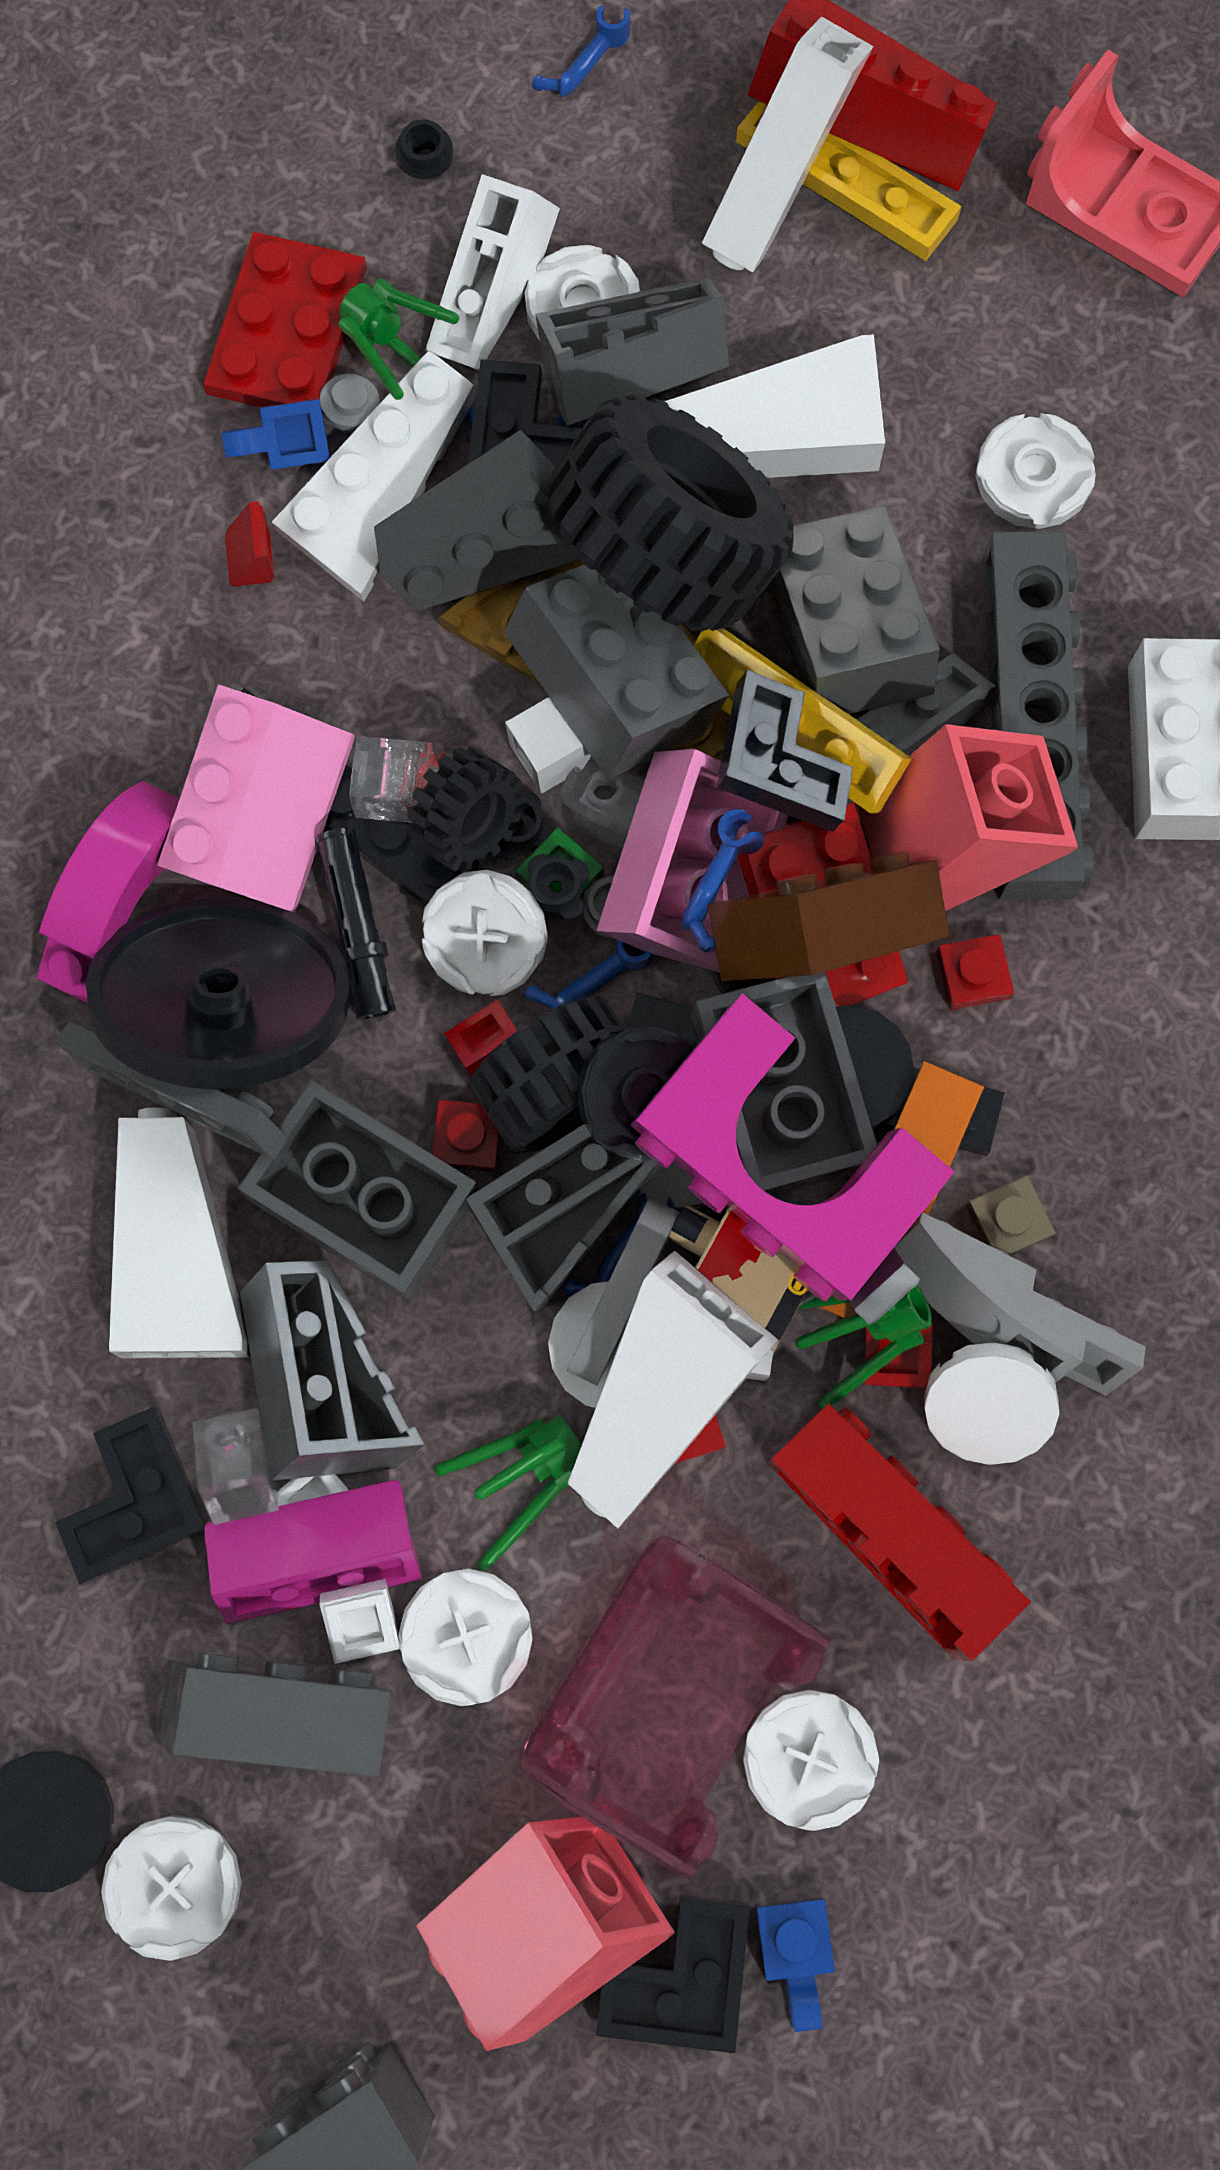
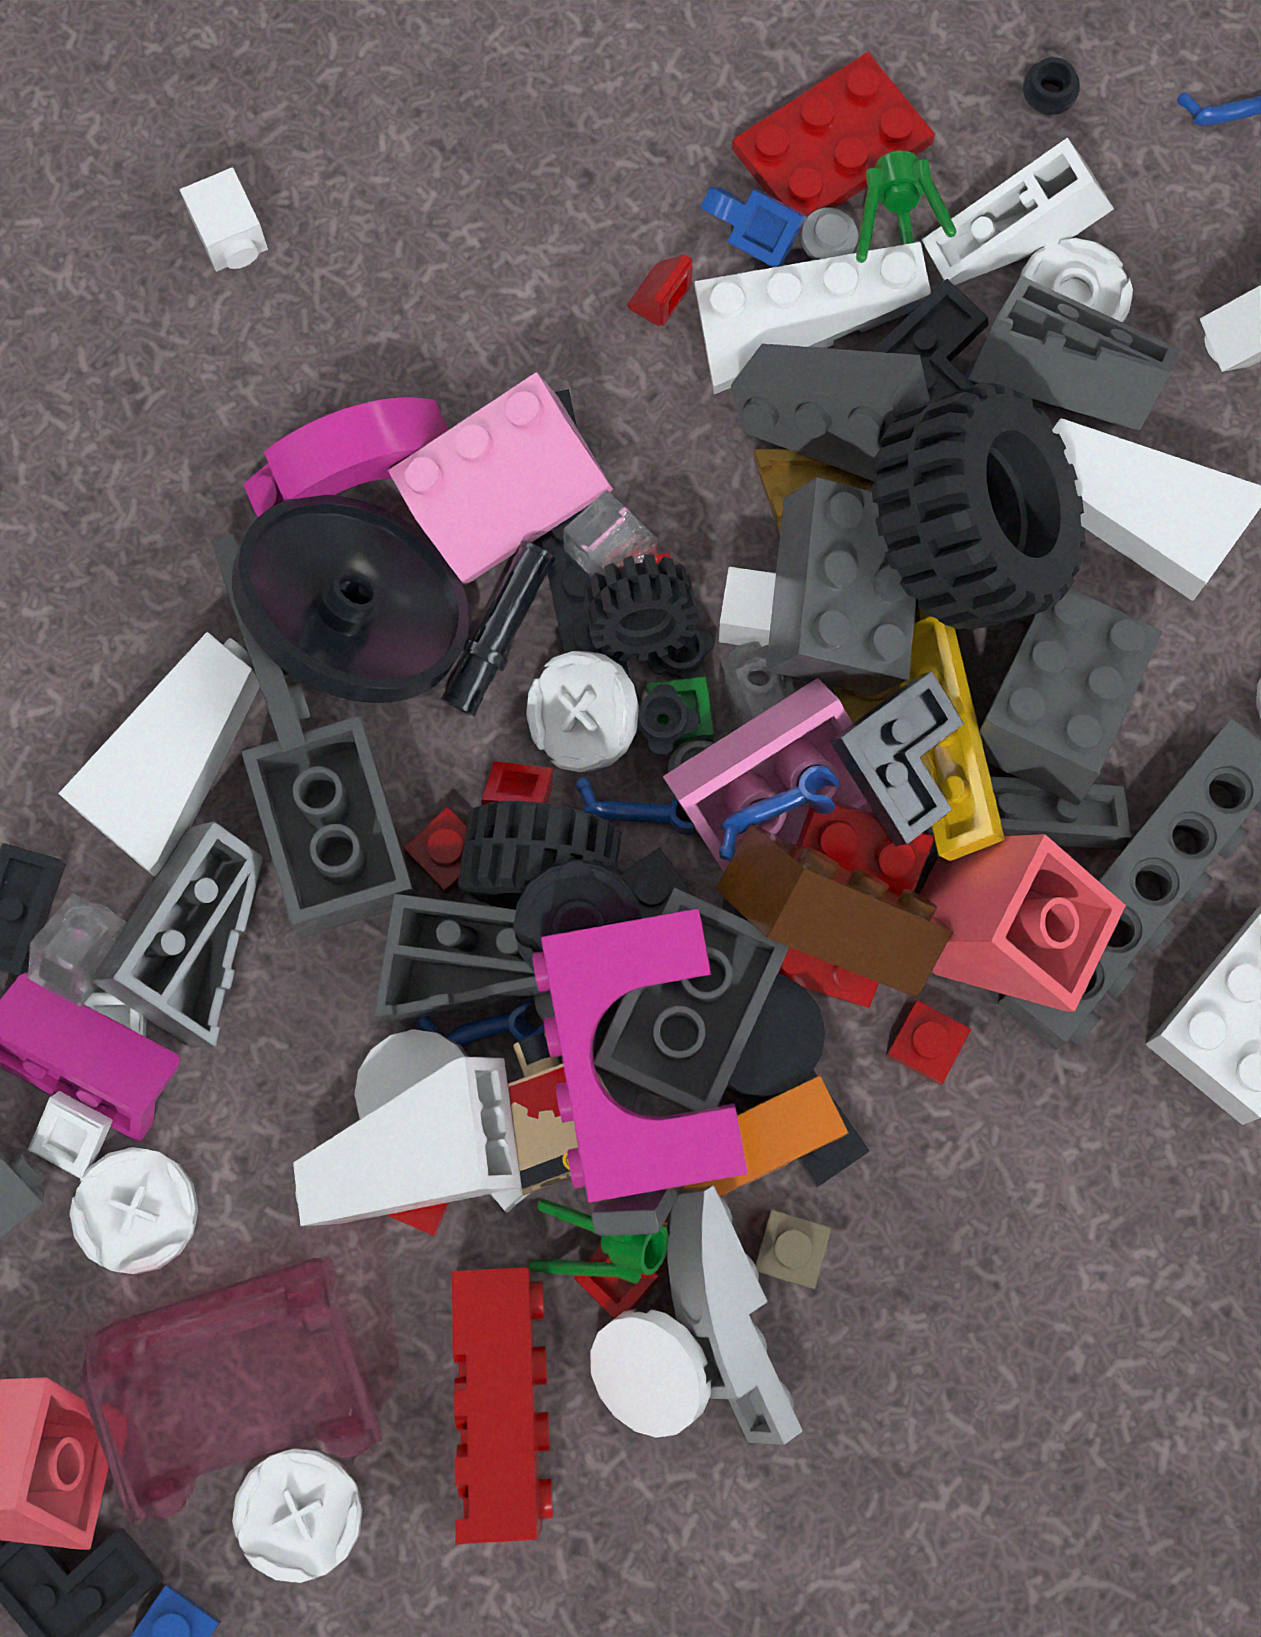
camera: 40 degrees right, 0 degrees up
green plant [434,1415,582,1571] -> none
light grey beam [567,1198,680,1386] -> none

